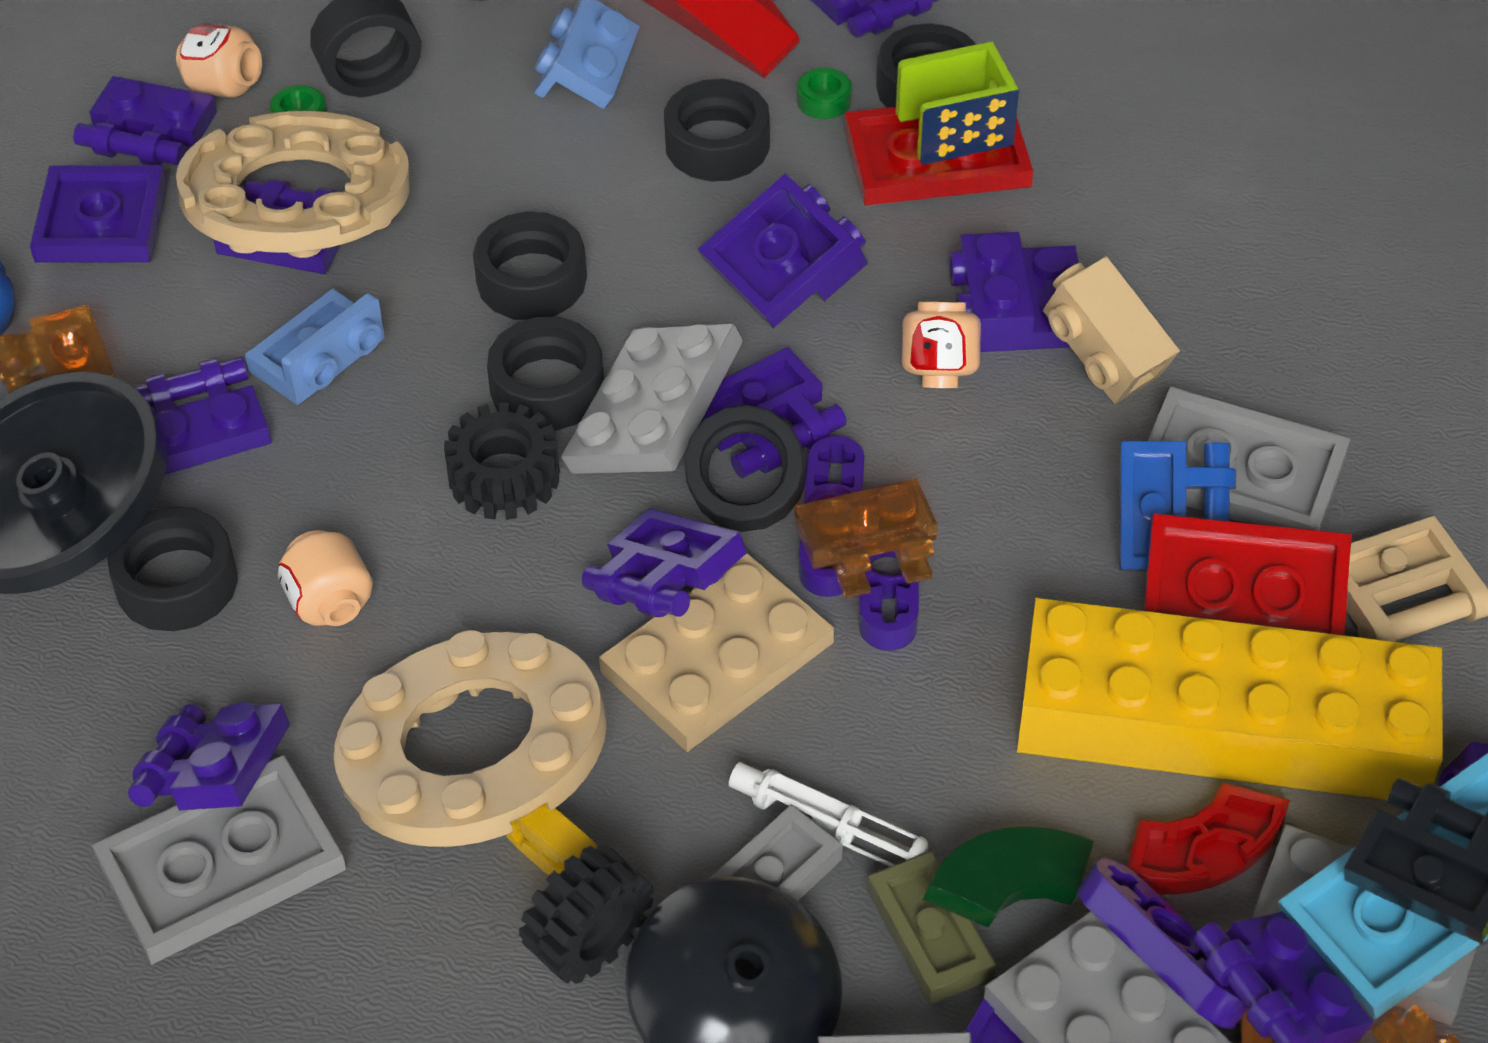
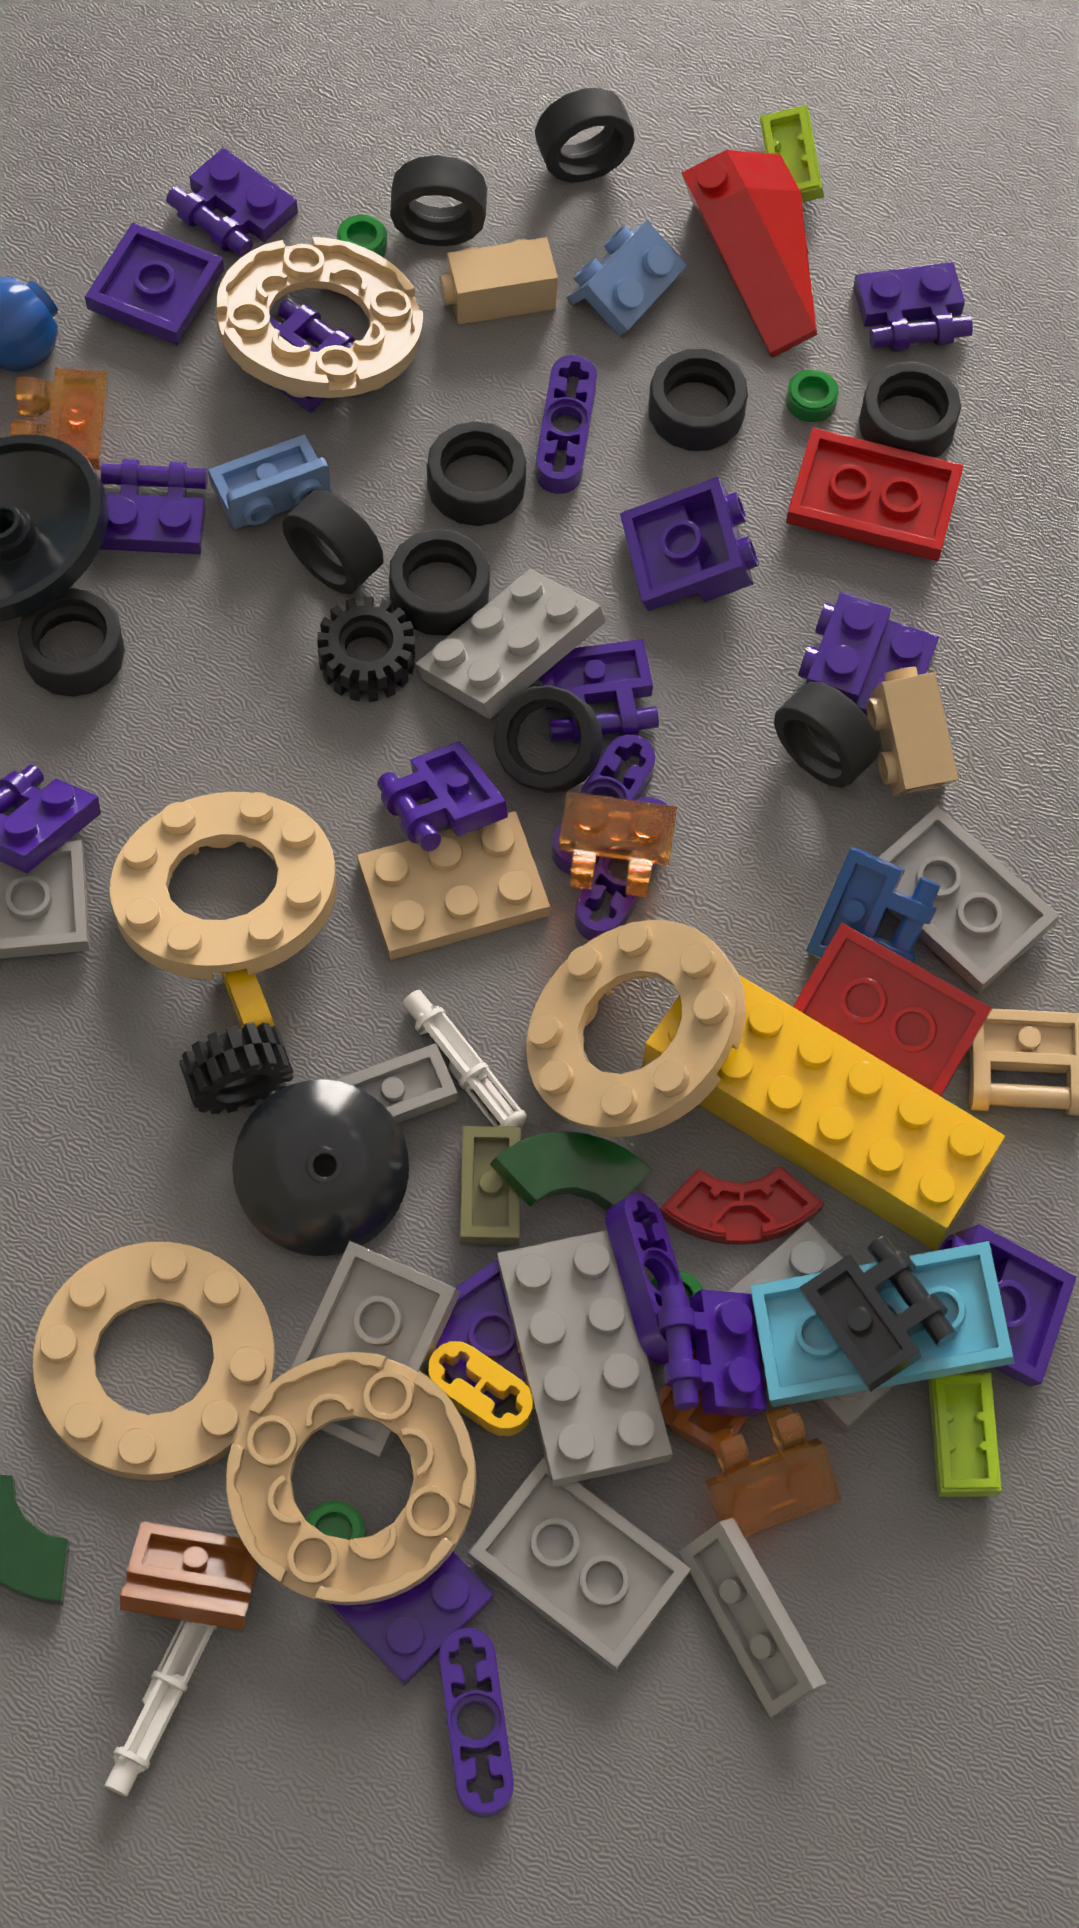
camera: 20 degrees right, 15 degrees up
light nougat head [176,23,262,99] -> none
light nougat head [277,530,373,626] -> none
piece [896,41,1019,165] -> none
head [901,301,981,388] -> none
none -> black tyre [282,490,384,594]
none -> tan brick [439,237,558,325]
none -> tan plate [526,920,746,1137]
none -> dark purple beam [535,355,597,494]
none -> black tyre [774,682,880,788]

